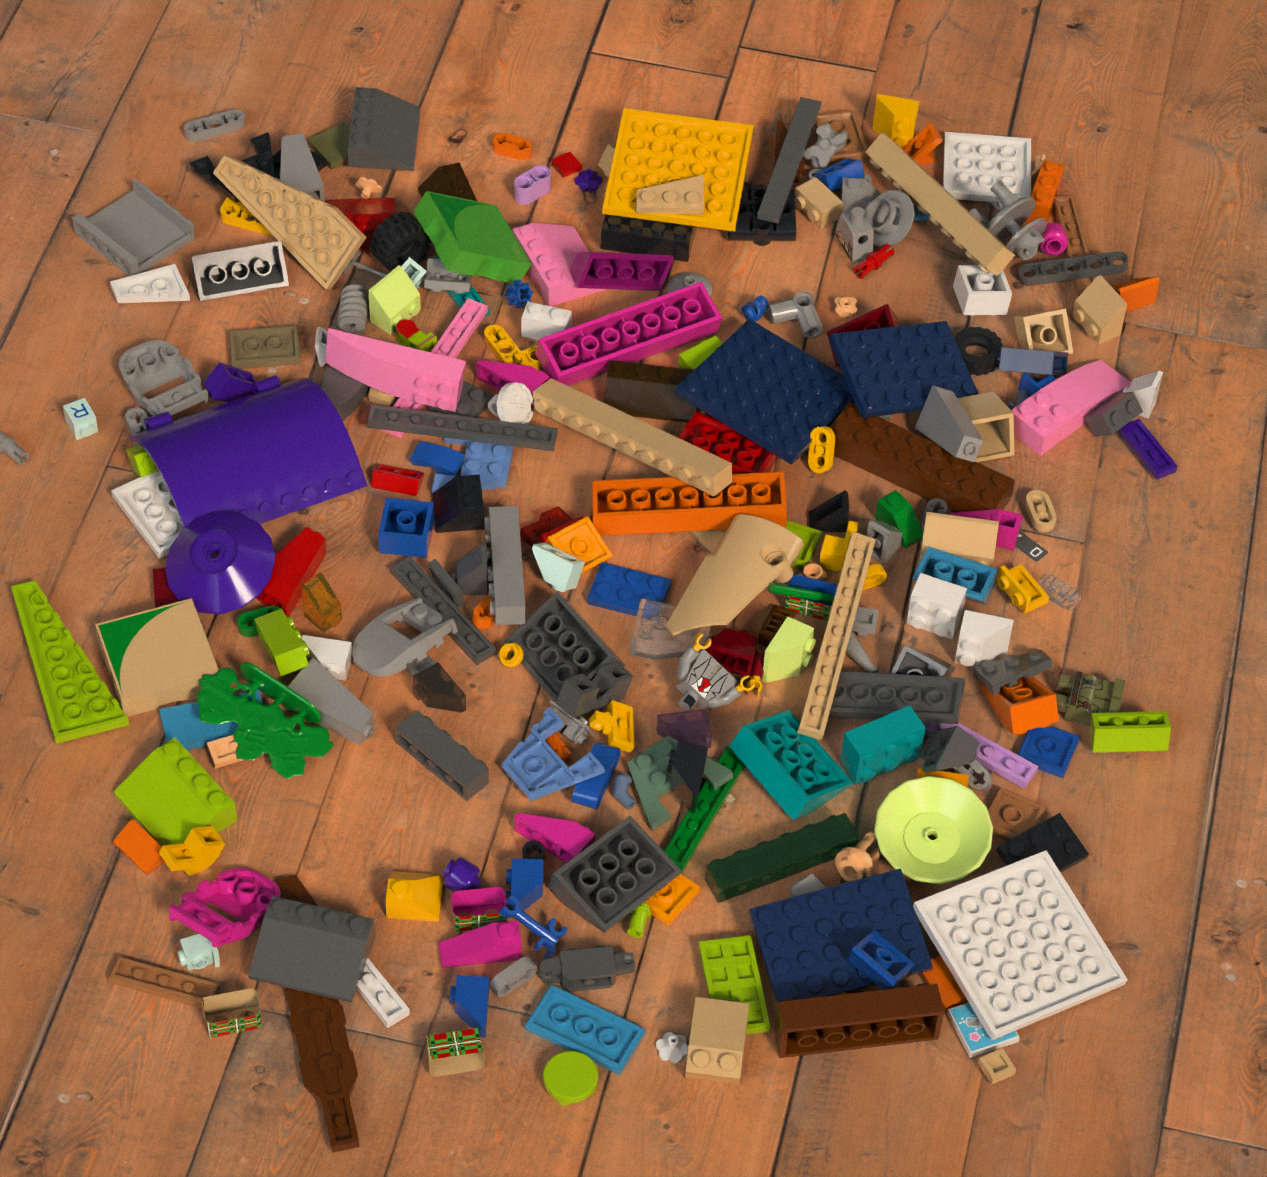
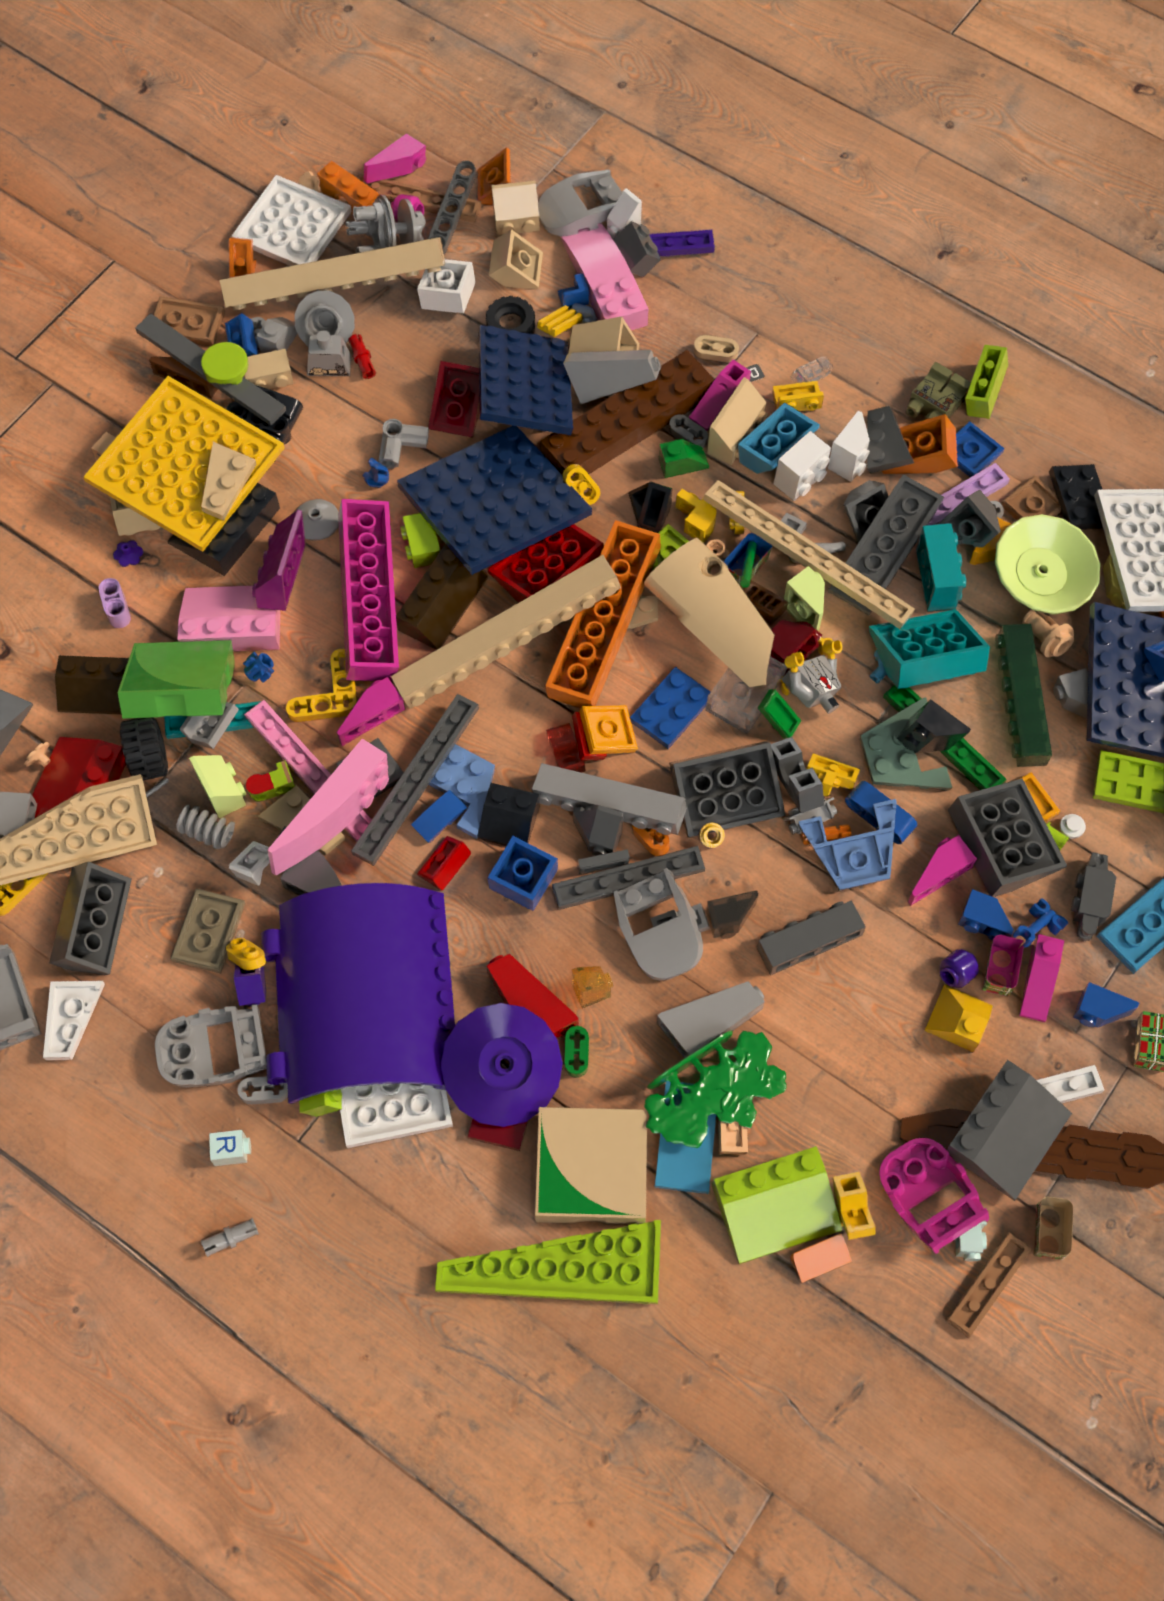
camera: 65 degrees left, 15 degrees up
lime brick [254,609,310,676] -> none
white slope [302,635,352,681] -> none
light aqua brick [402,257,427,289] -> none
white tile [488,382,533,424] -> none
light grey beam [489,956,538,997] -> none
orange beam [492,133,532,160] -> none
white brick [521,302,572,340] -> none
black bush [522,841,545,860] -> none
light aqua slope [532,542,585,592] -> none
red tile [552,152,582,178] -> none
sand blue arm [612,773,636,810] -> none
slope [656,709,712,748] -> none
light grey animal [803,123,848,169] -> none
light nougat plate [834,297,858,318] -> none
light grey slope [867,520,902,565] -> none
yellow slope [872,94,920,148] -> none
slope [997,347,1069,375] -> none
none -> lime tile [201,342,248,385]
none -> yellow plate [226,938,266,970]
none -> dark pink slope [364,134,426,183]
none -> yellow tile [537,305,583,337]
none -> light grey slope [538,170,622,236]
none -> green tile [758,689,801,739]
none -> white plate [1060,814,1086,839]

